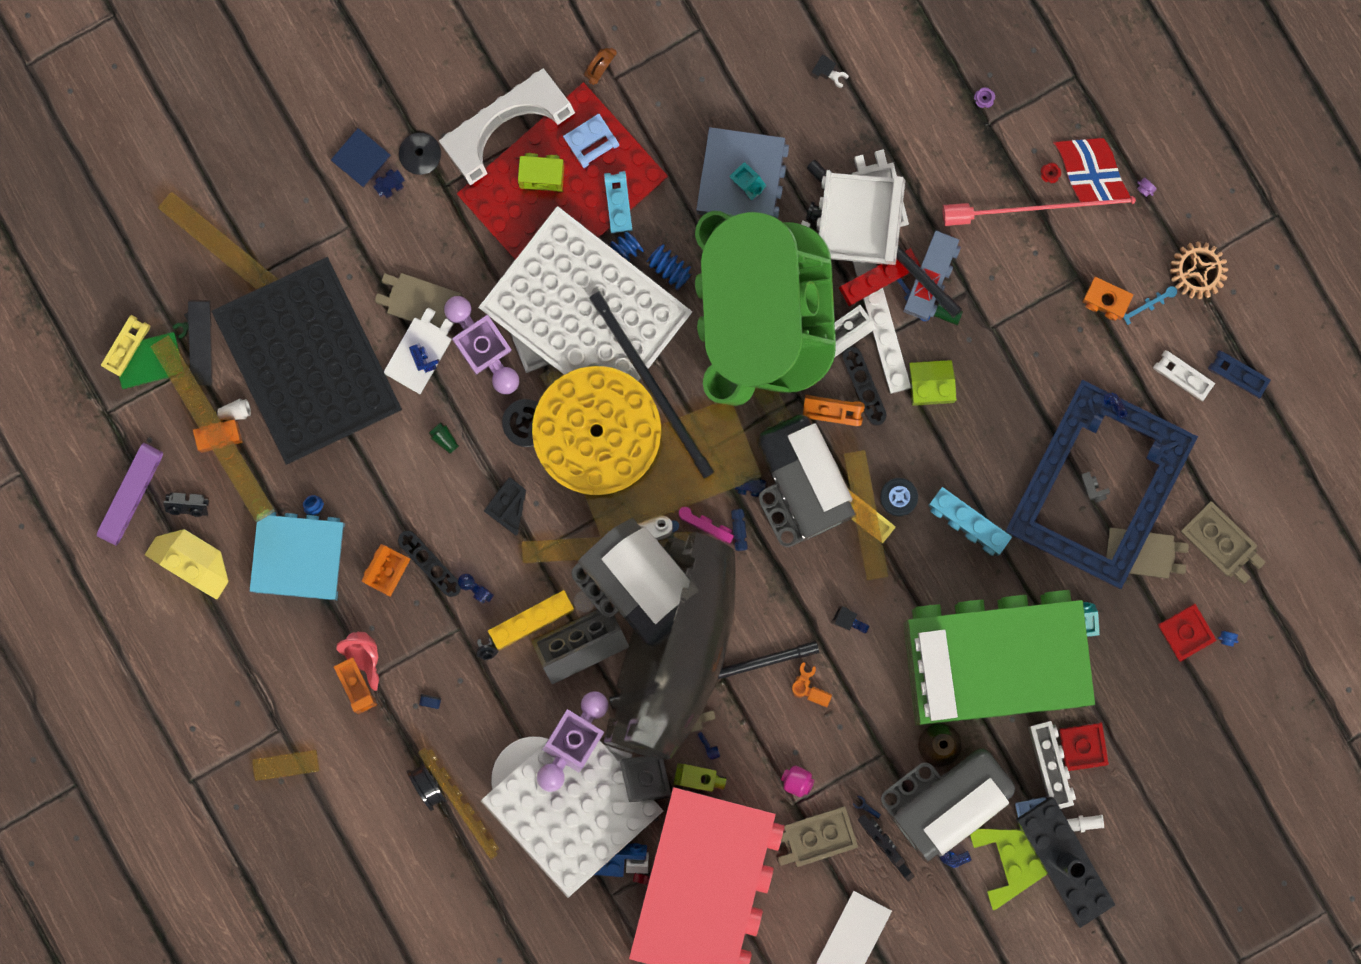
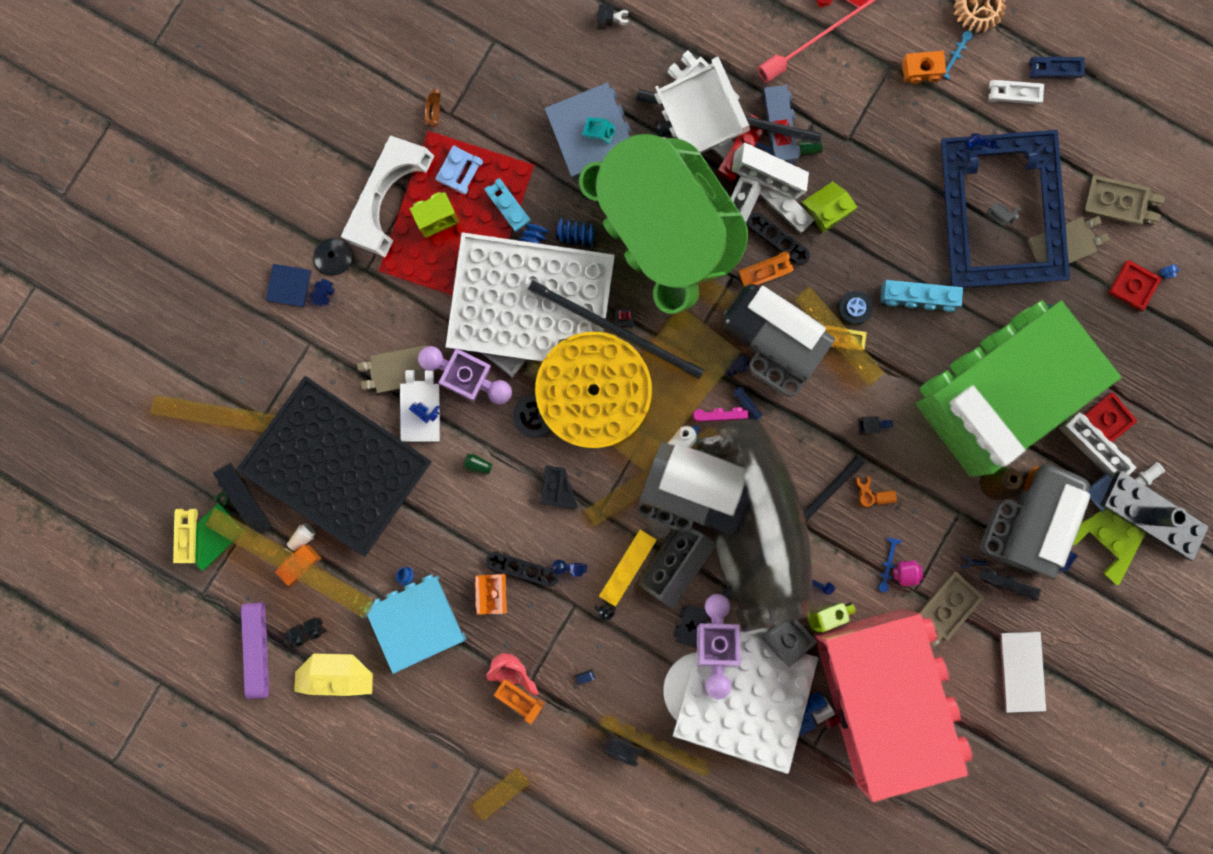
camera: 25 degrees left, 0 degrees up
none -> black piece [615,309,634,328]
none -> black brick [673,603,709,649]
none -> white brick [732,143,809,200]
none -> blue piece [878,537,902,592]

